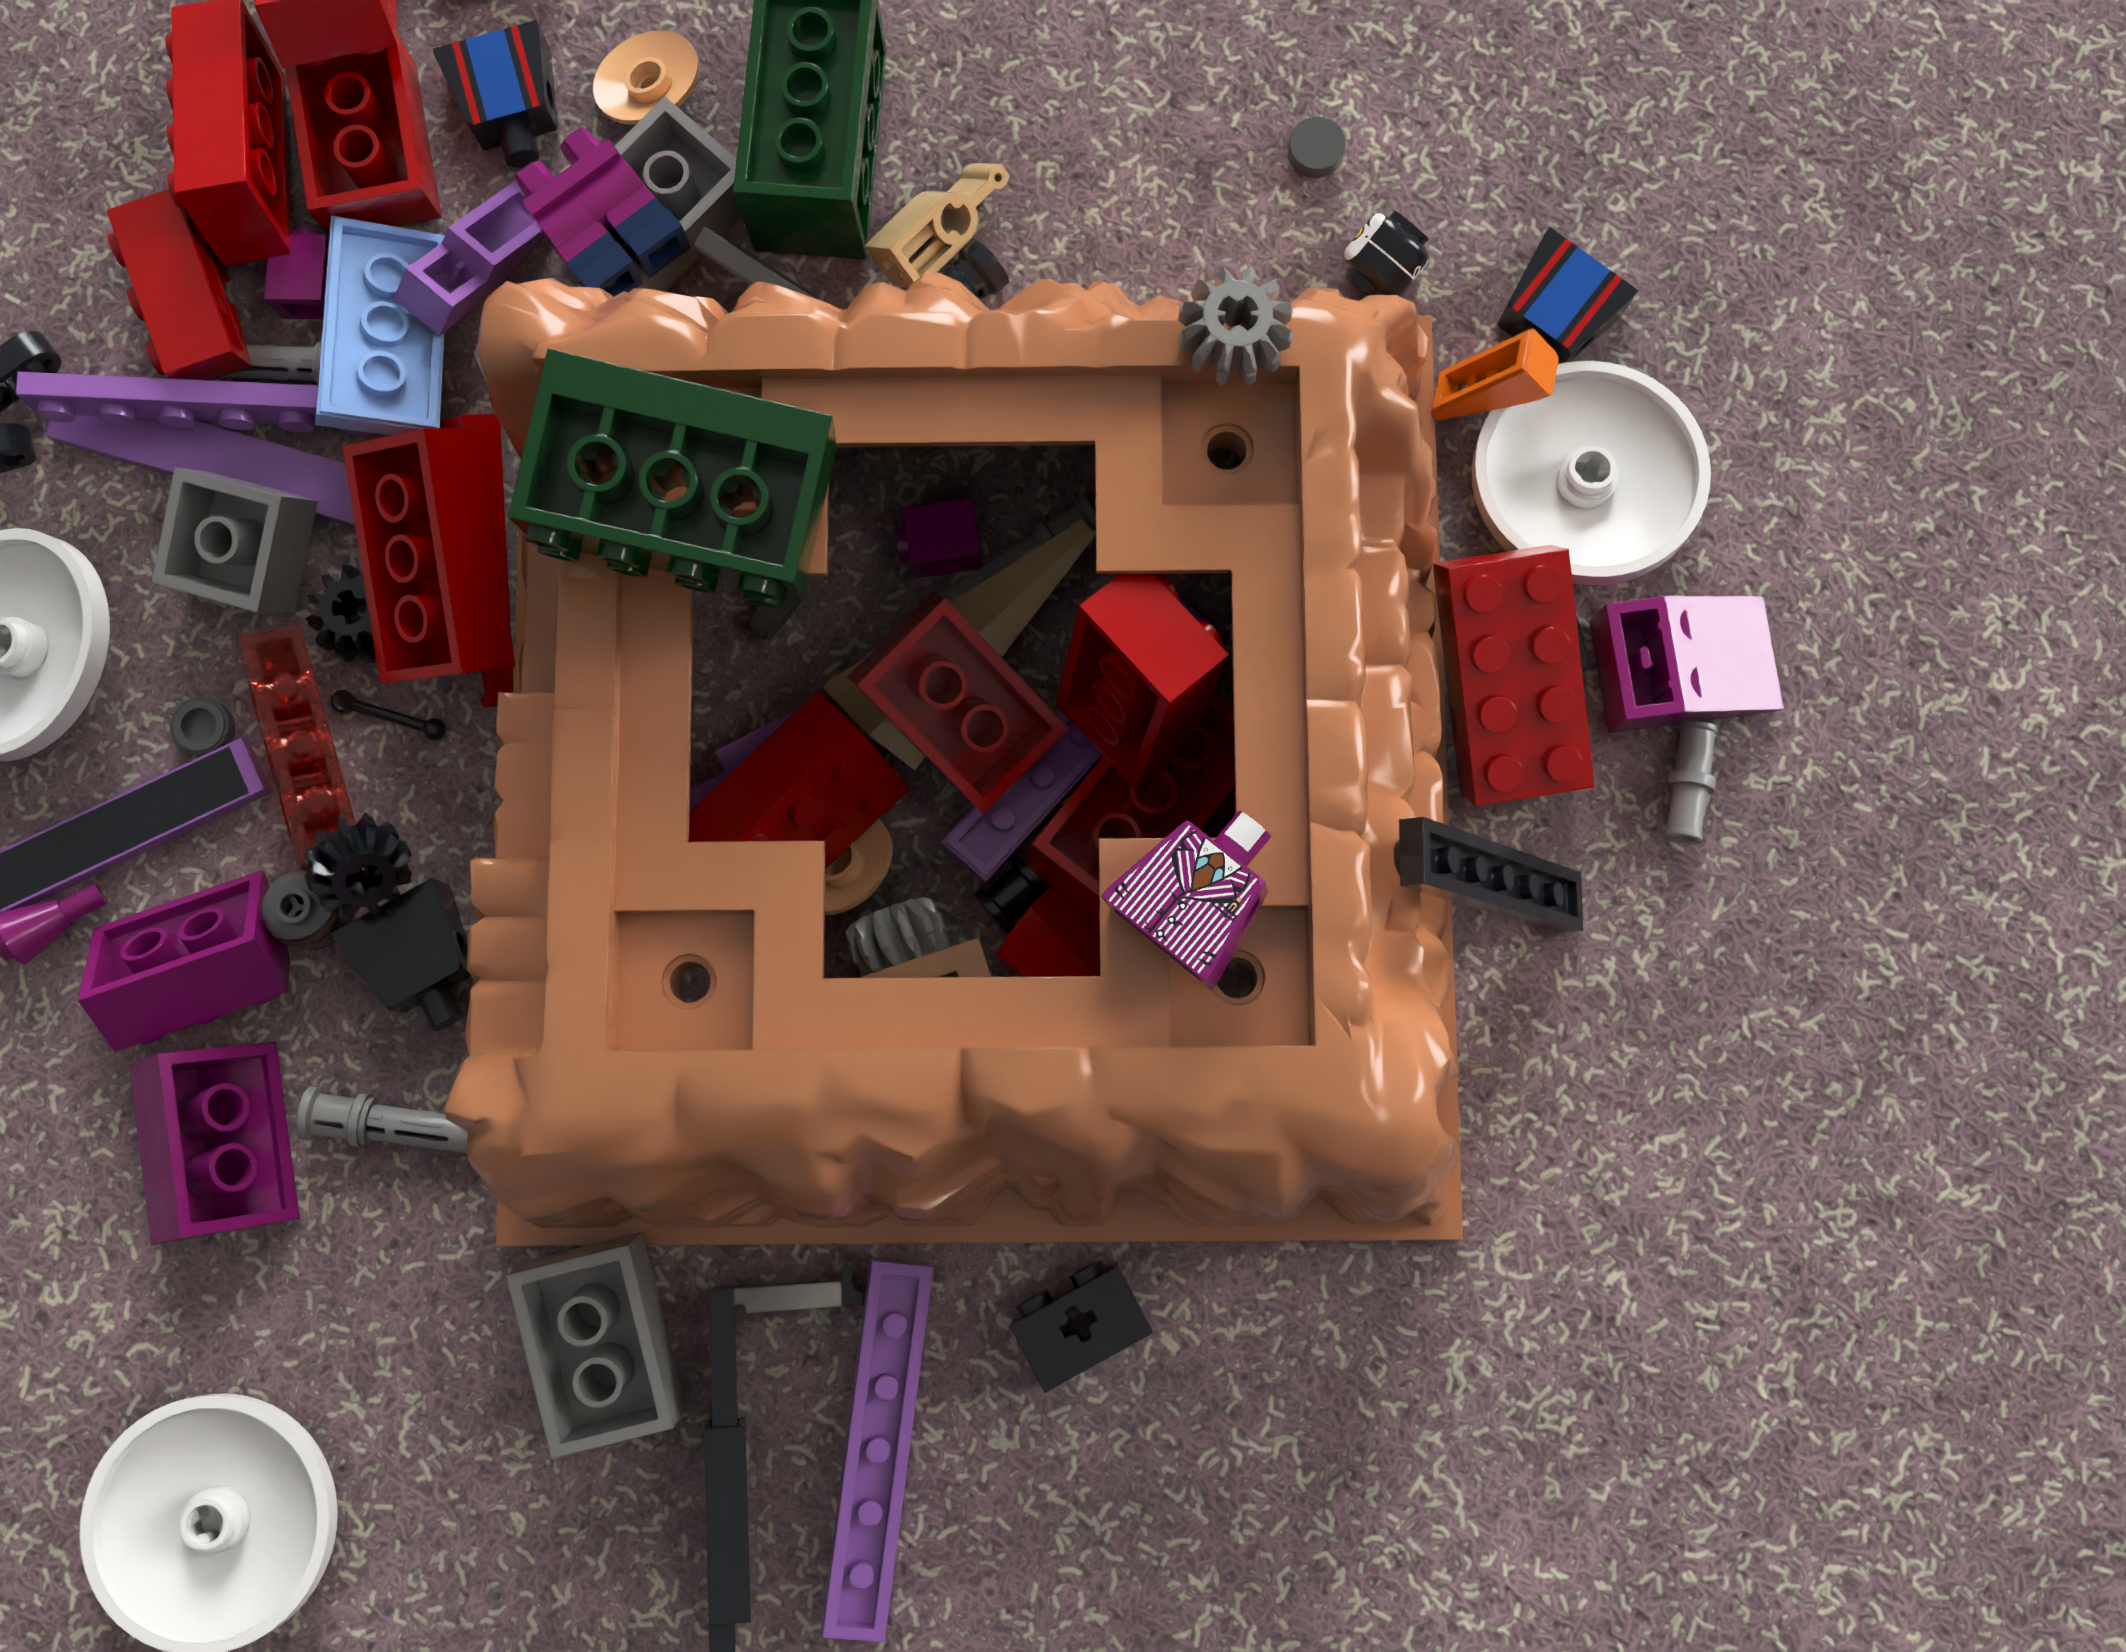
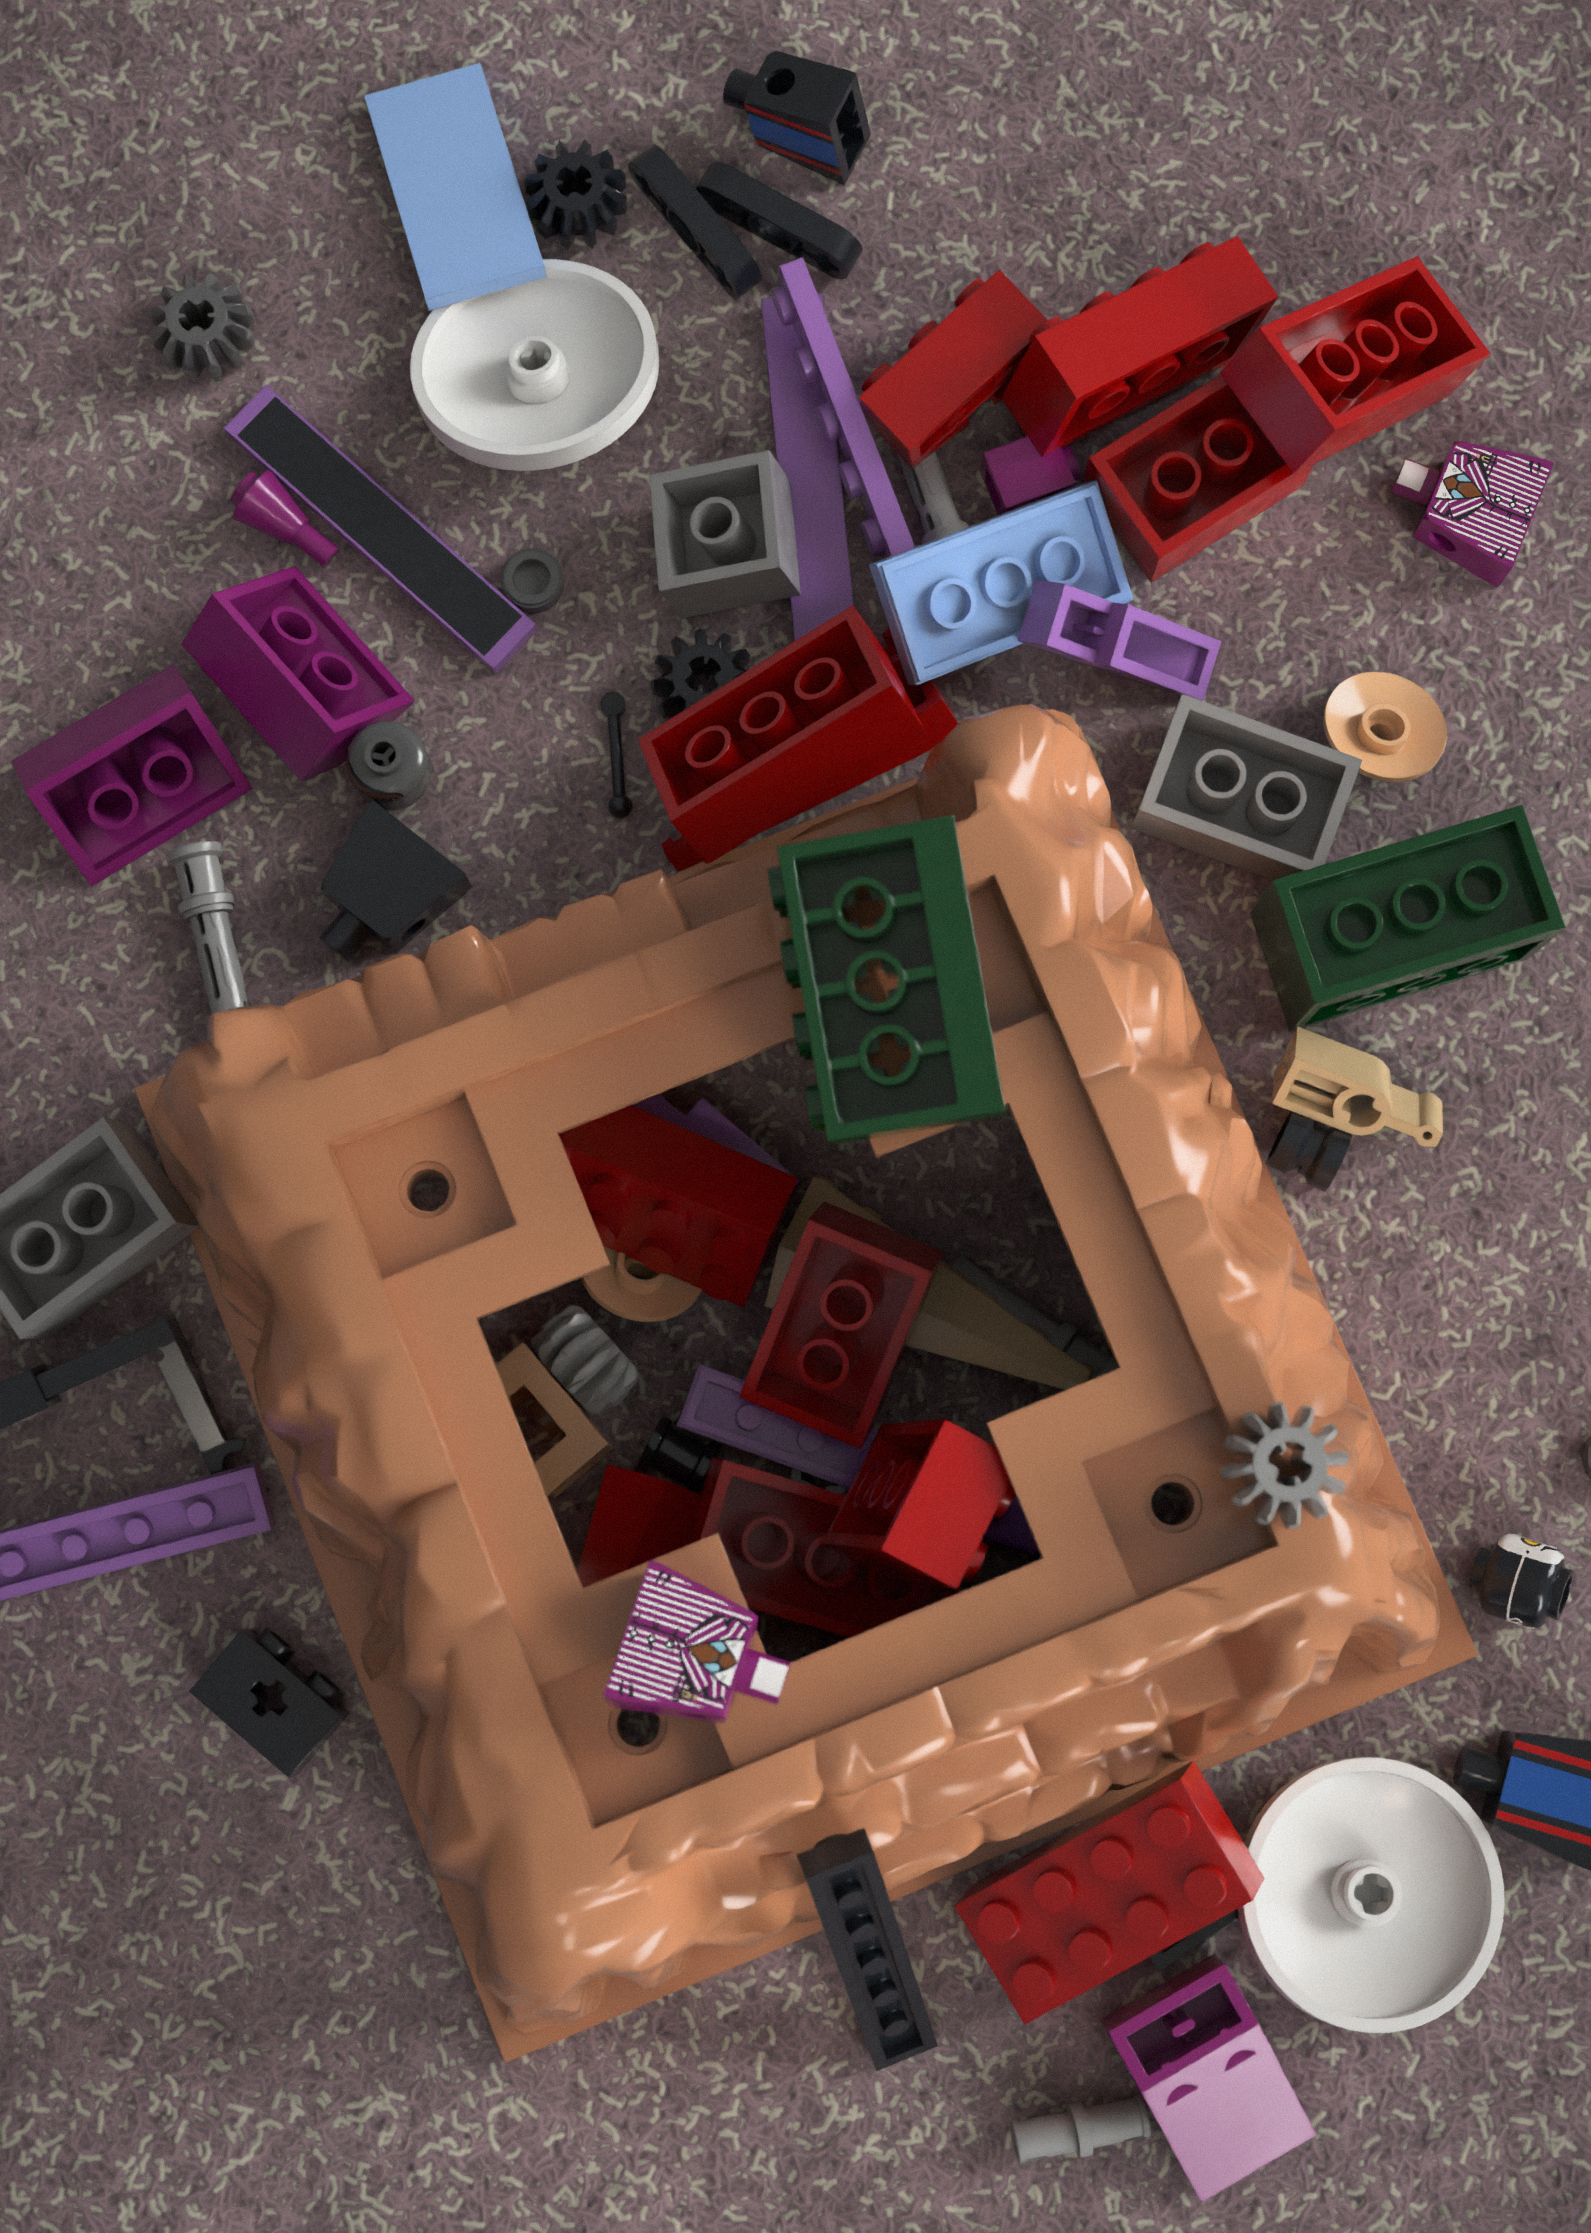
camera: 65 degrees right, 0 degrees up
clear red brick [239,624,356,870] -> none
black gear [303,812,412,920] -> none
torso [433,20,558,168] -> none
magenta hips [515,127,691,297] -> none
dark grey piece [694,227,825,302] -> none
magenta brick [895,498,983,579] -> none
orange slope [1431,328,1559,421] -> none

